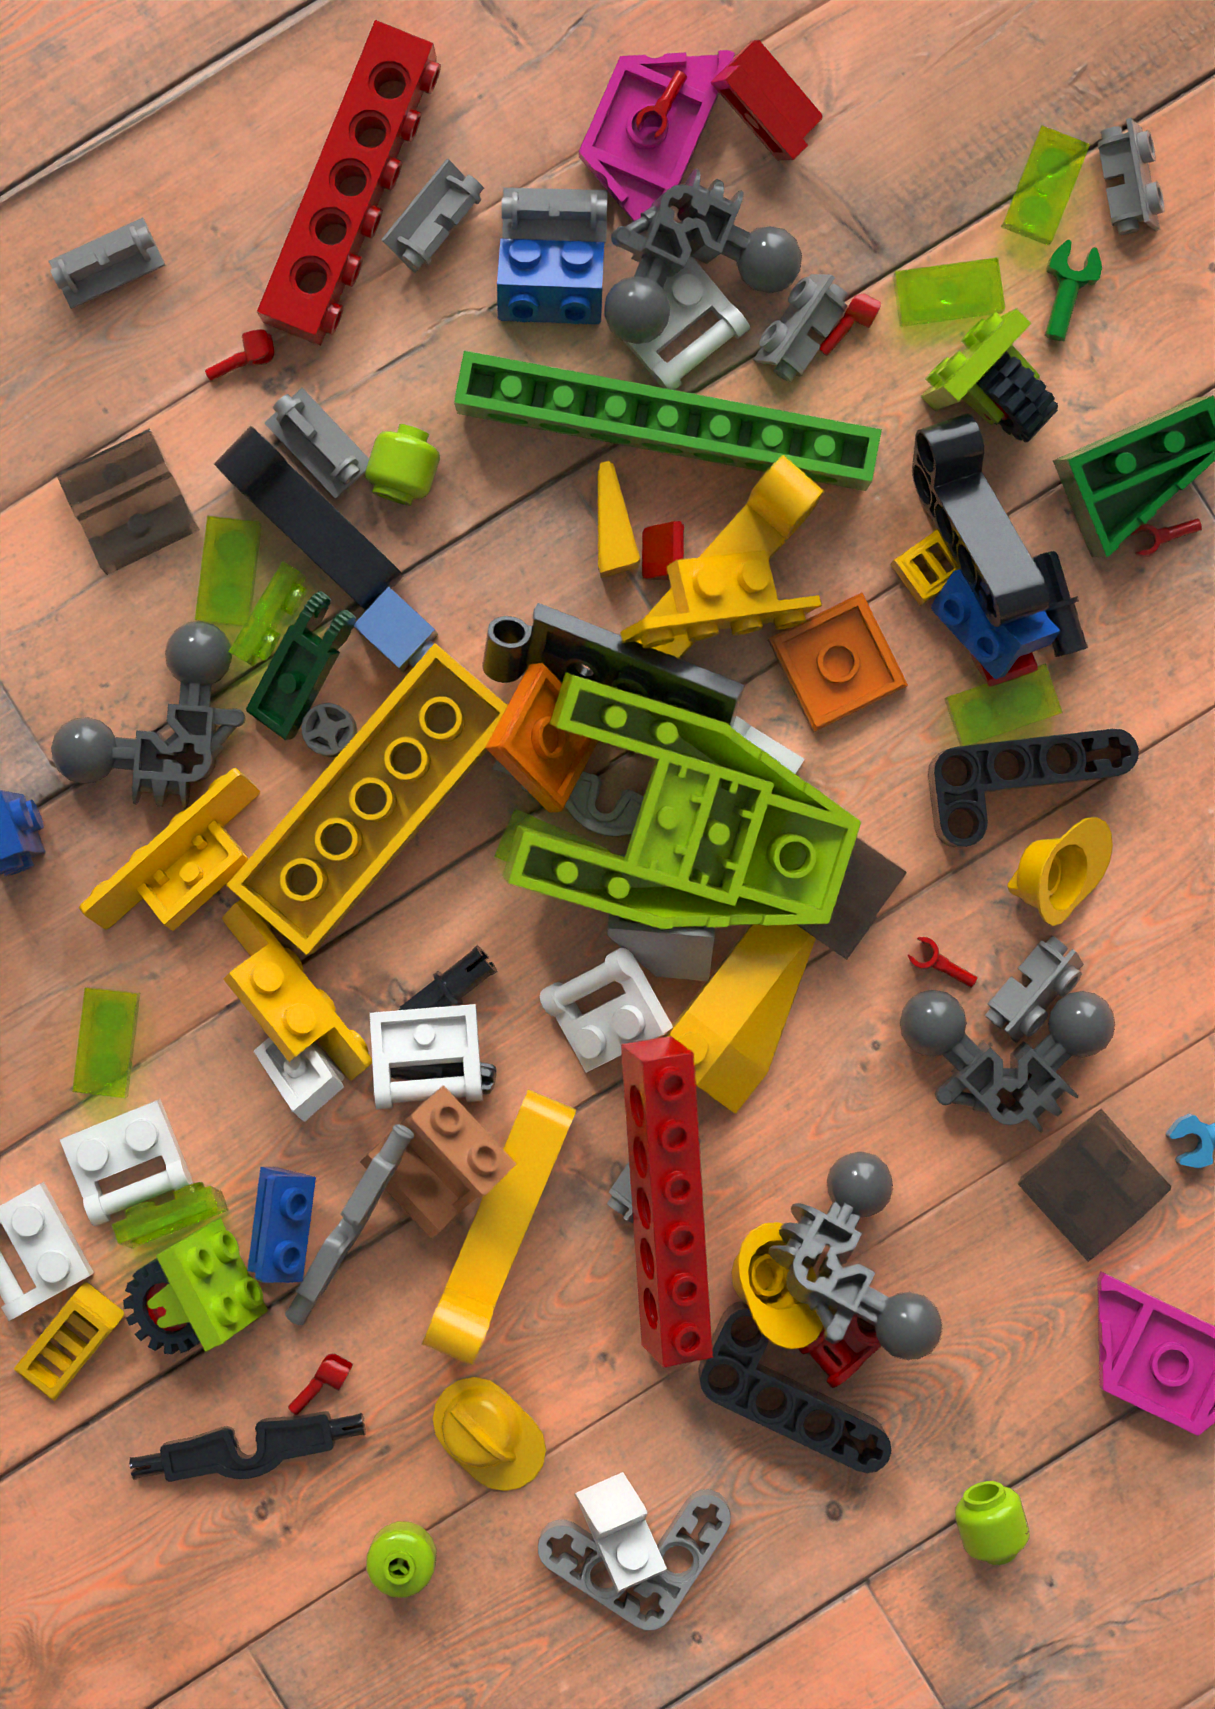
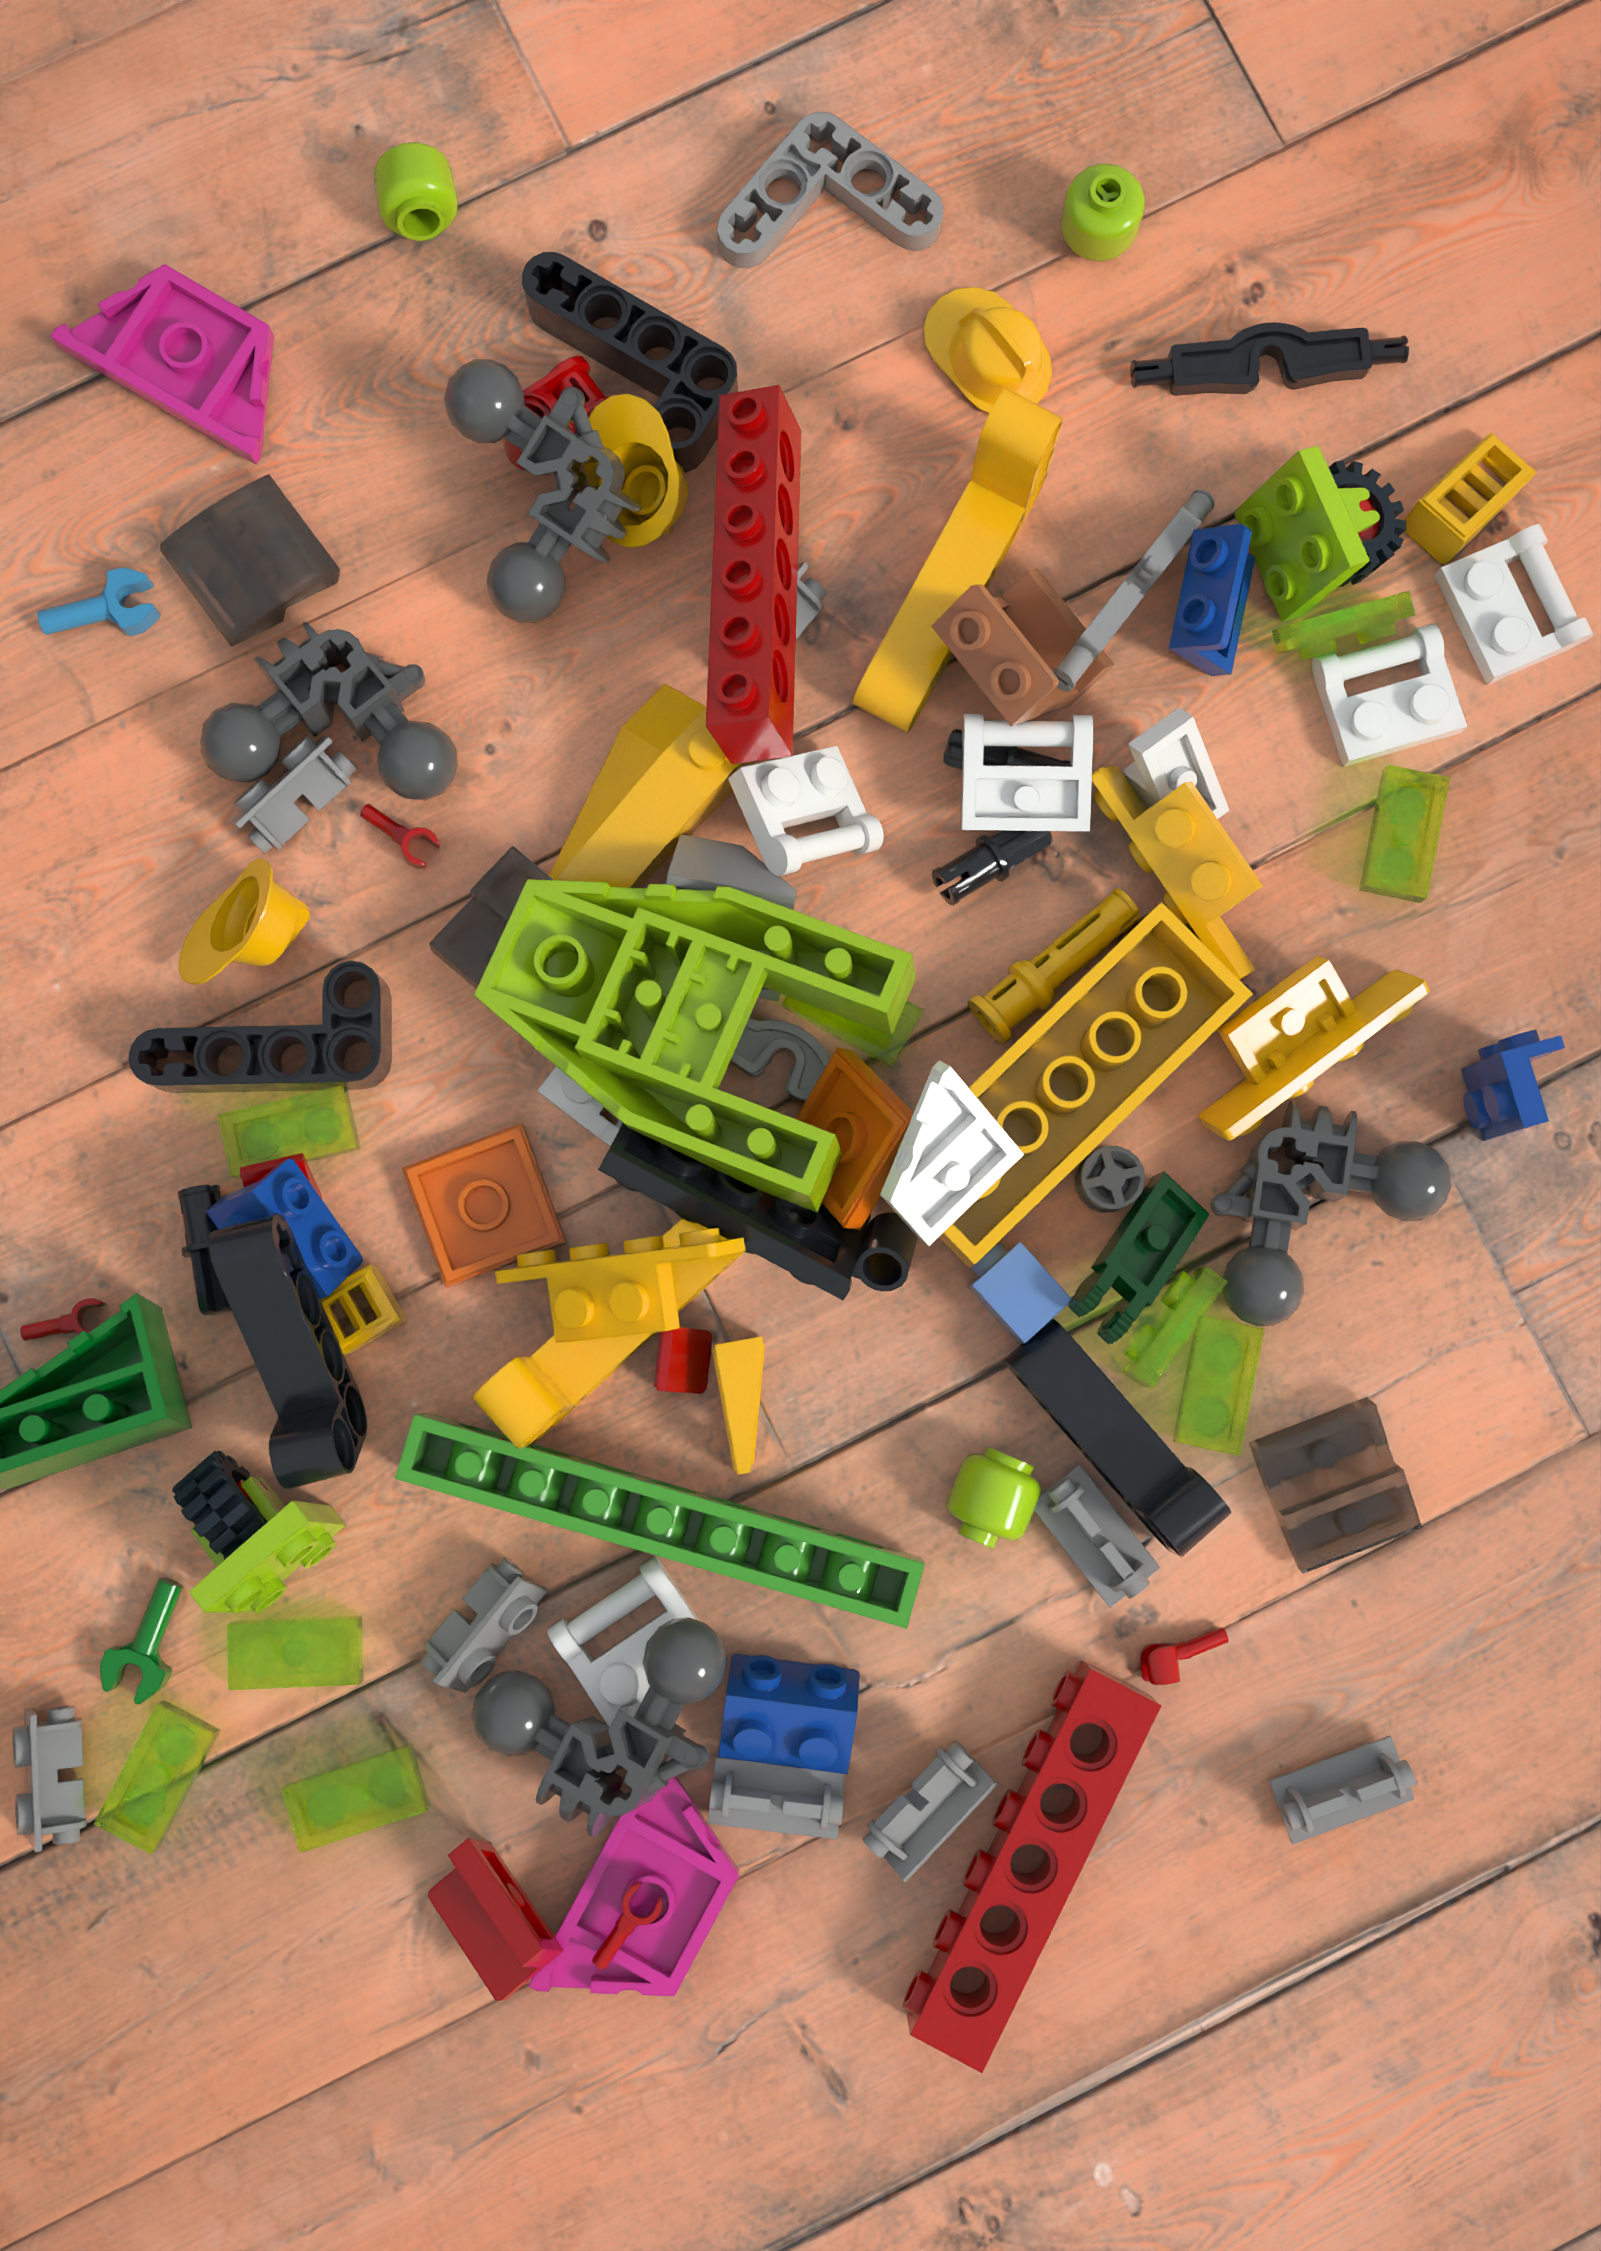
camera: 170 degrees left, 5 degrees down
red hand [288,1354,353,1415] -> none
white slope [575,1472,667,1593] -> none
red hand [819,294,881,356] -> none
none -> clear neon green plate [281,1743,431,1853]
none -> white wing [880,1060,1024,1246]
none -> yellow pin [967,888,1142,1044]

